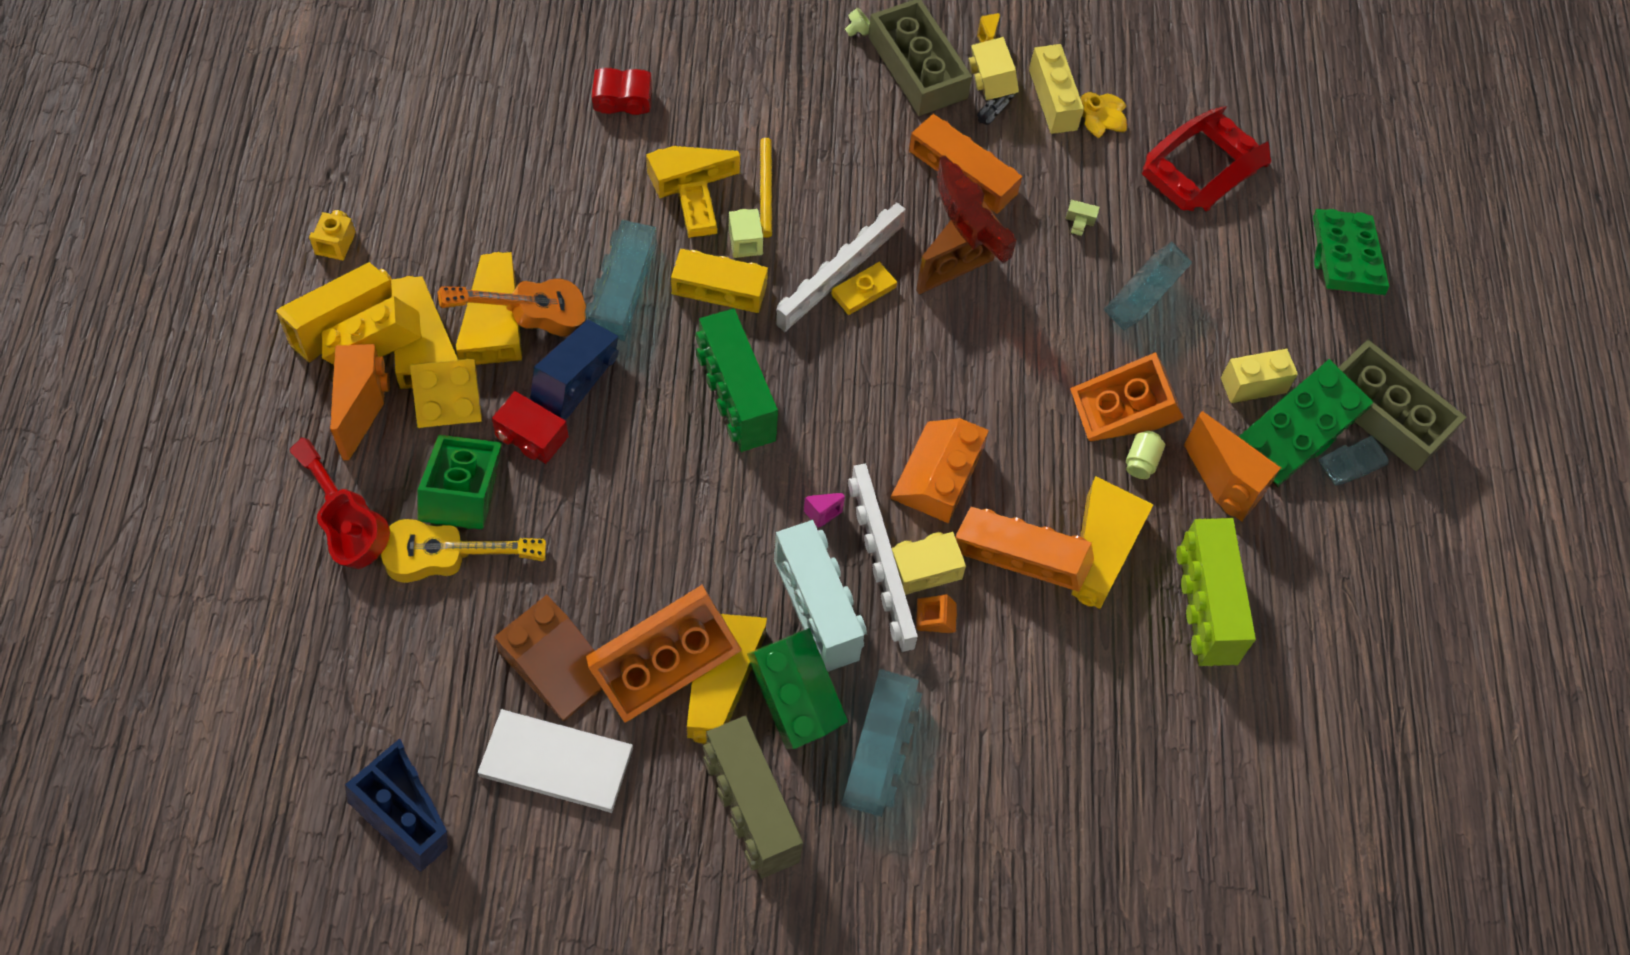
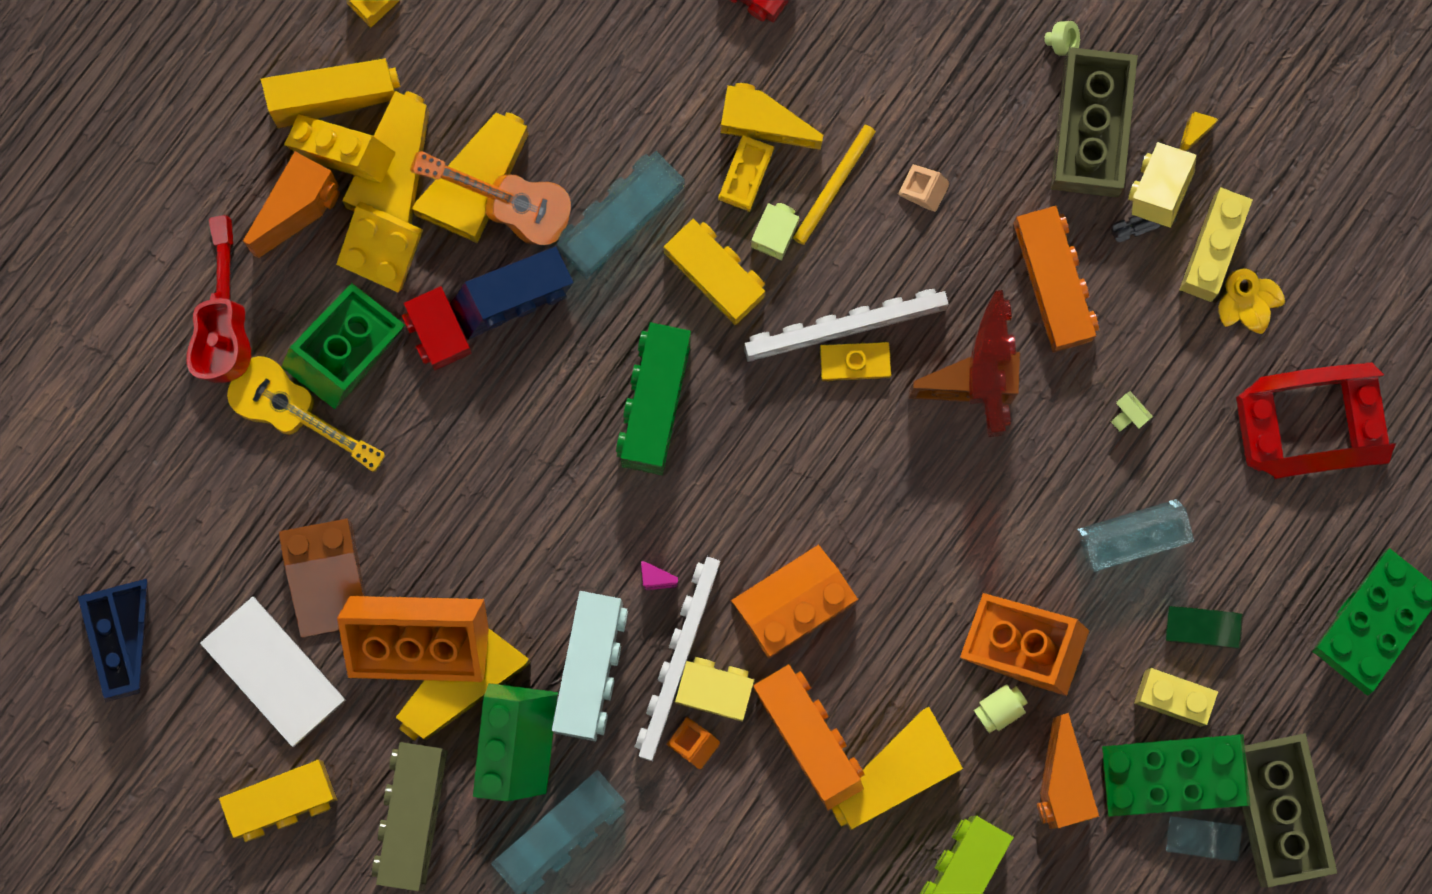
camera: 35 degrees right, 20 degrees up
none -> yellow brick [219,760,337,842]
none -> light nougat slope [898,164,949,212]
none -> dark green slope [1166,606,1243,649]

